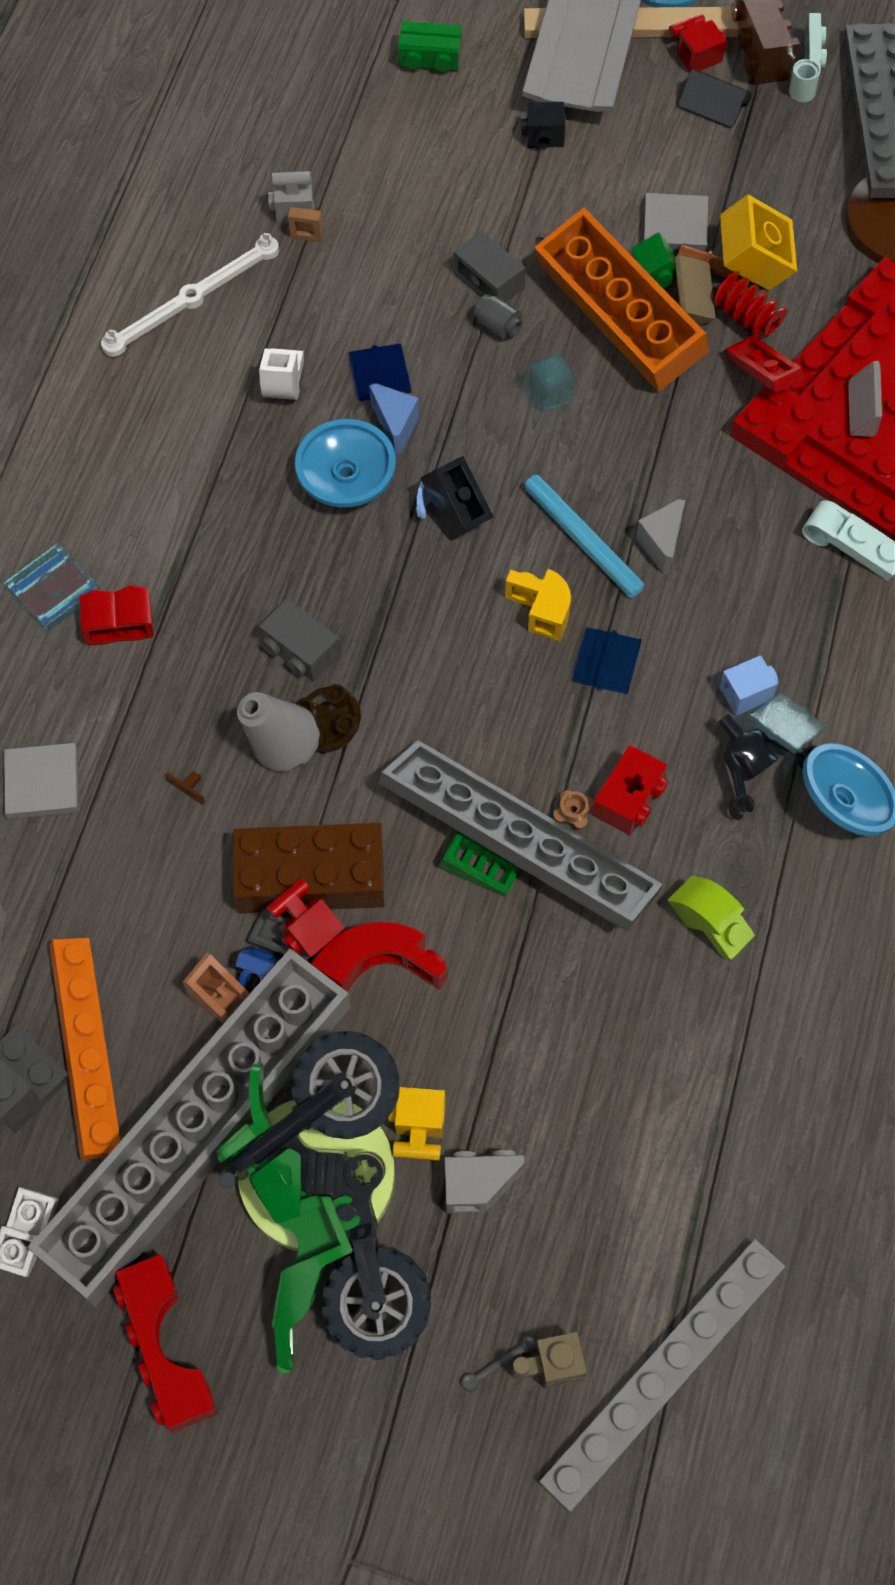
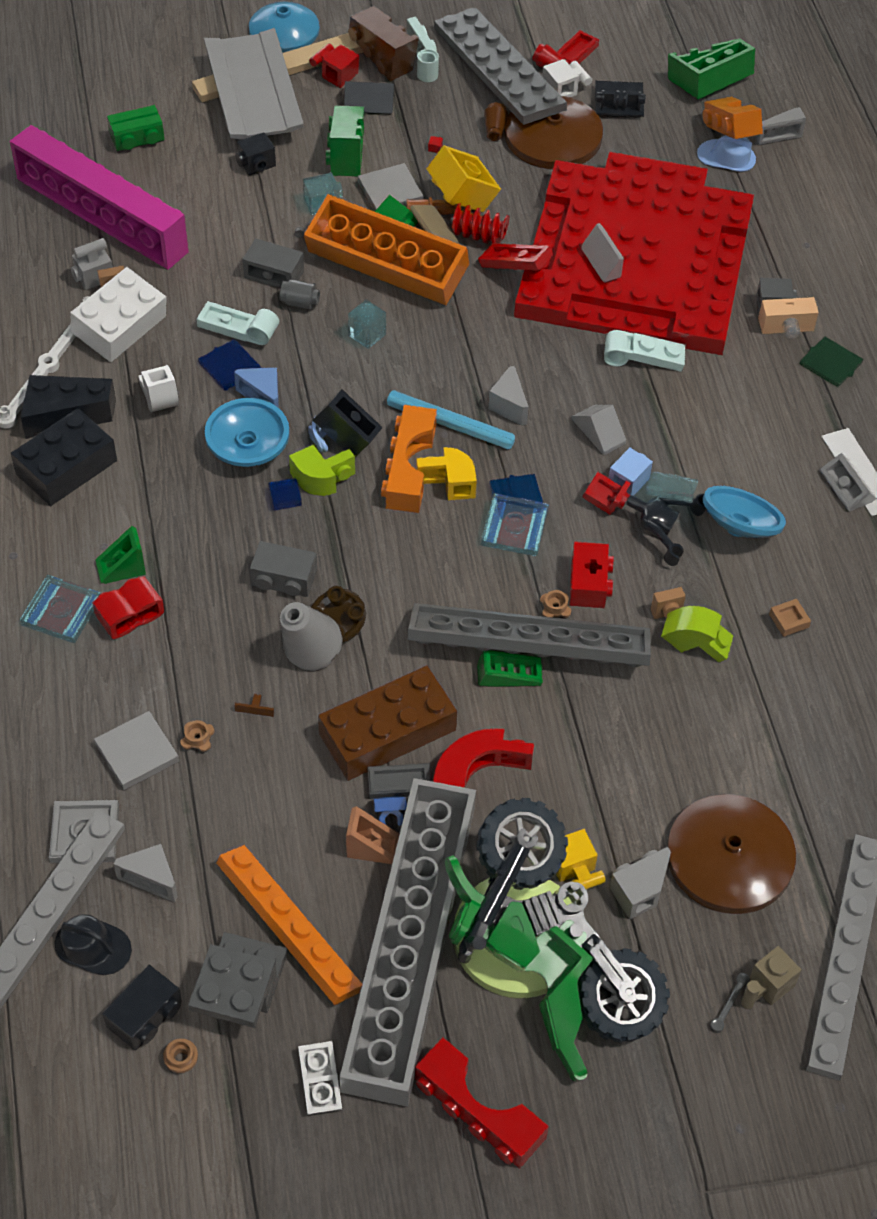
camera: 30 degrees left, 10 degrees down
red brick [266,878,345,957] -> none
none -> dark pink brick [10,125,189,270]
none -> black brick [11,408,117,507]
none -> black wedge [20,375,116,439]
none -> white brick [70,267,166,362]
none -> green slope [95,526,146,584]
none -> medium nougat plate [180,720,214,752]
none -> light aqua plate [196,301,279,345]
none -> clear blue tile [268,478,302,511]
none -> lime brick [289,445,355,496]
none -> clear light blue brick [303,172,343,215]
none -> green wedge [326,106,364,177]
none -> orange arch [381,405,437,513]
none -> red piece [428,136,443,153]
none -> clear light blue tile [481,493,549,556]
none -> reddish brown cone [484,102,508,141]
none -> light grey slope [572,405,626,455]
none -> red bracket [582,472,631,515]
none -> medium nougat plate [651,587,686,619]
none -> reddish brown dish [667,794,796,914]
none -> medium nougat plate [769,599,811,637]

